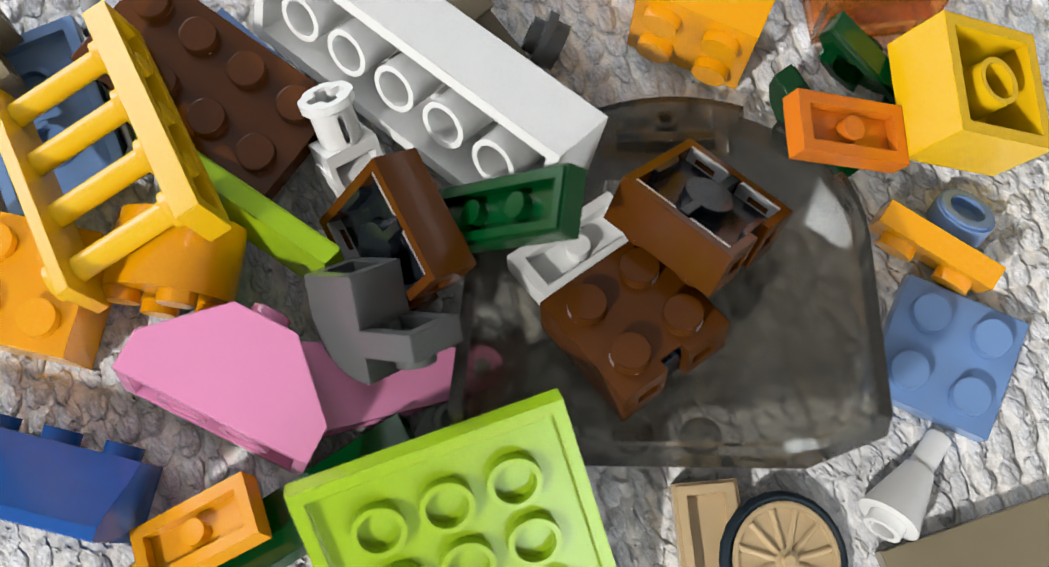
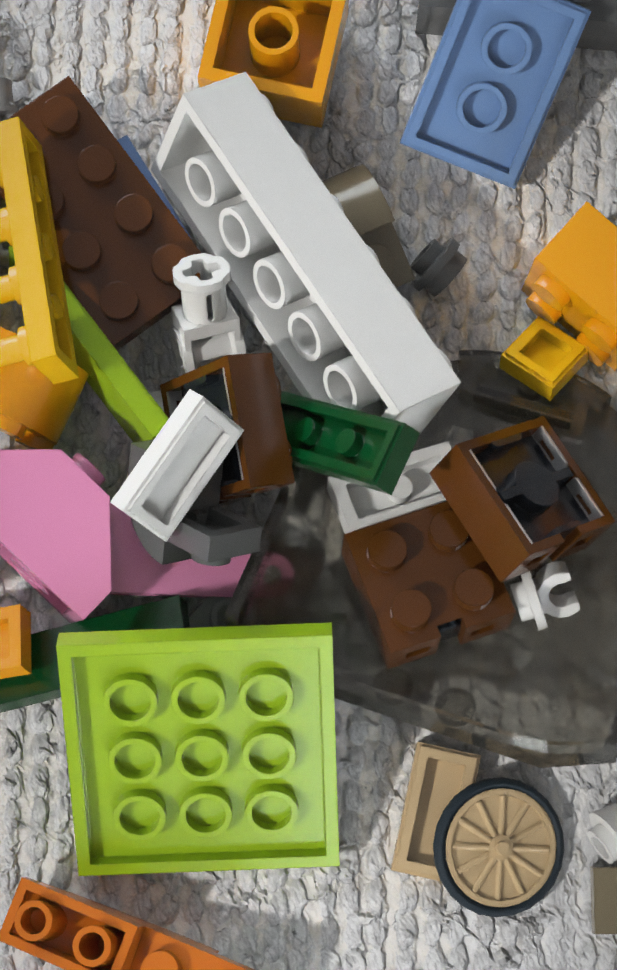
camera: 20 degrees right, 5 degrees up
none -> white tile [110,389,244,542]
none -> yellow tile [499,316,589,401]
none -> white plate [510,561,580,631]

